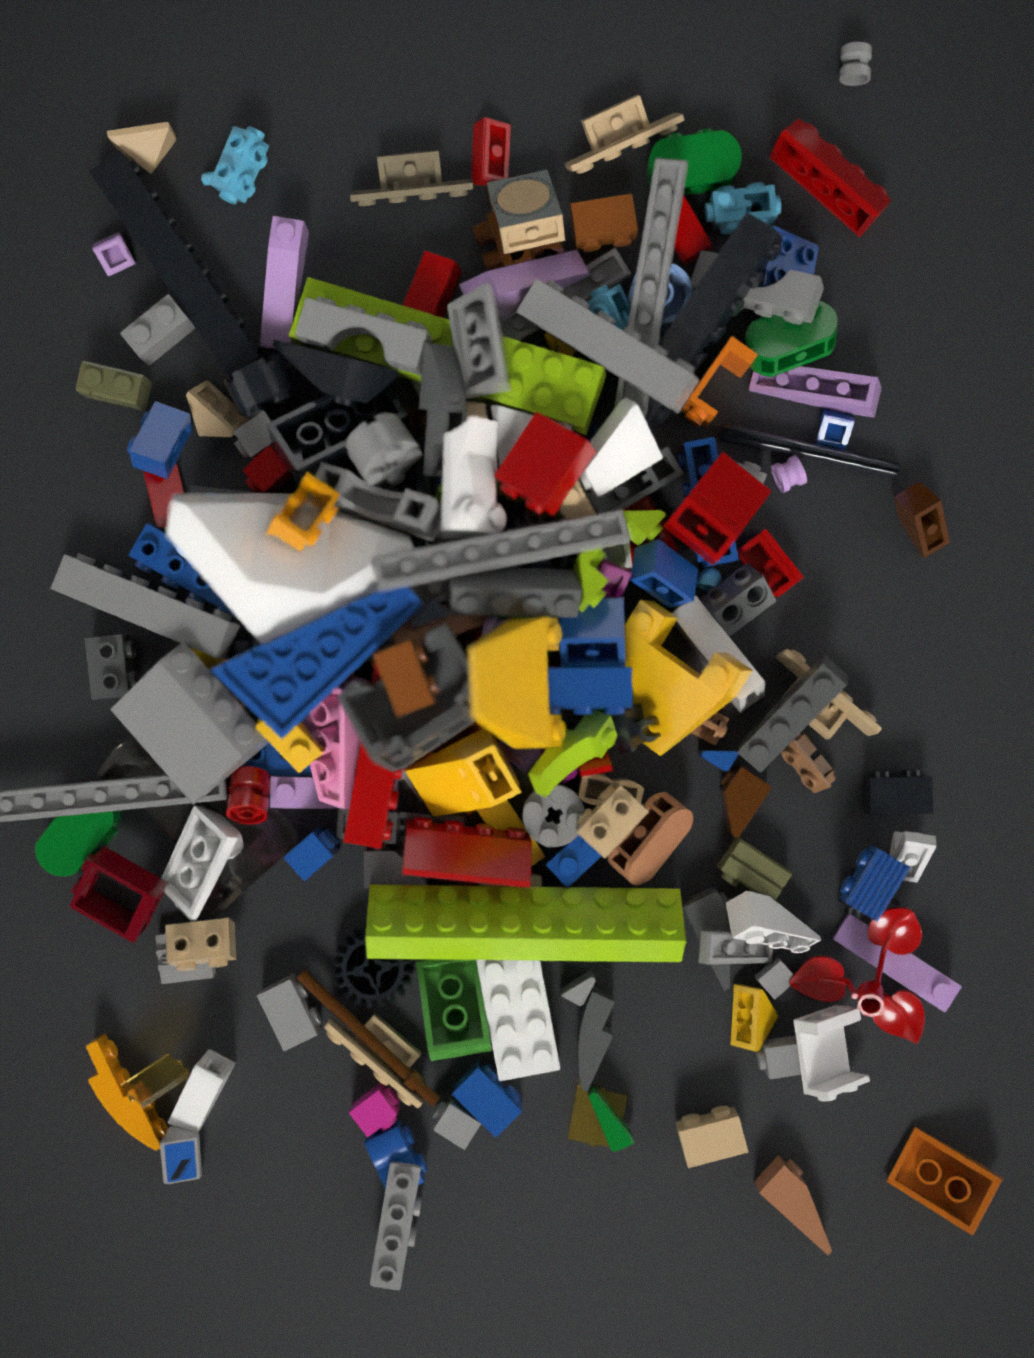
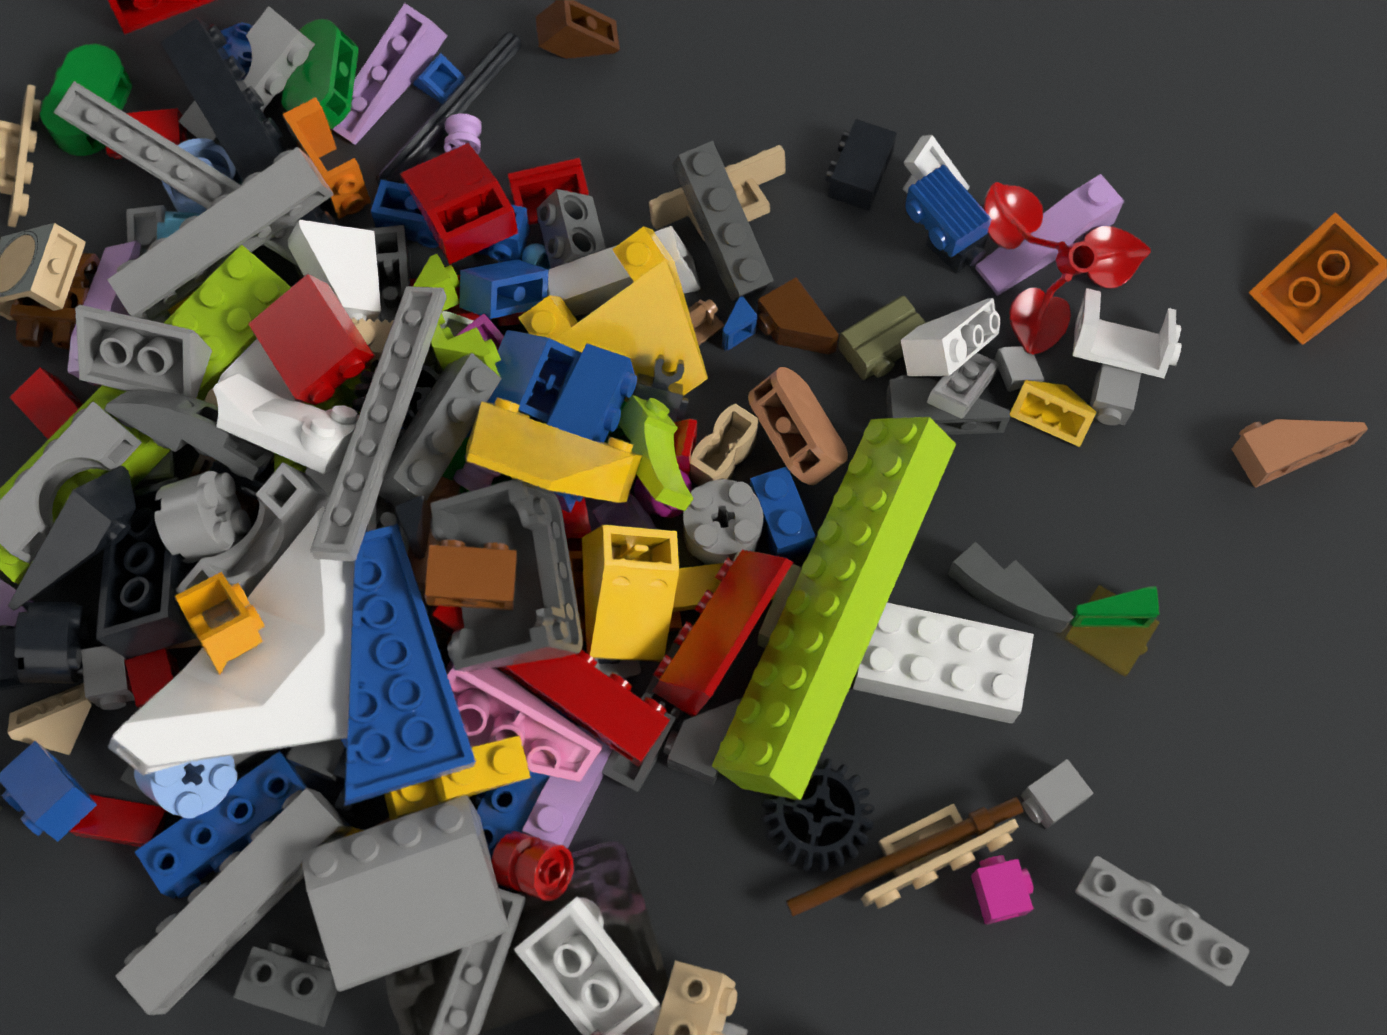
camera: 65 degrees left, 20 degrees down
light grey brick [257,973,323,1051] -> none
blue brick [283,826,341,881] -> none
blue brick [364,1119,428,1190] -> none
bright green slope [416,959,492,1061] -> none
blue brick [452,1060,522,1138] -> none
light grey slope [560,971,596,1006] -> none
dark orange brick [569,193,638,252] -> none
tan brick [576,783,649,858] -> none
tan brick [675,1106,748,1168] -> none
medium azure brick [704,182,781,235] -> none
medium nougat hinge [781,733,836,793] -> none

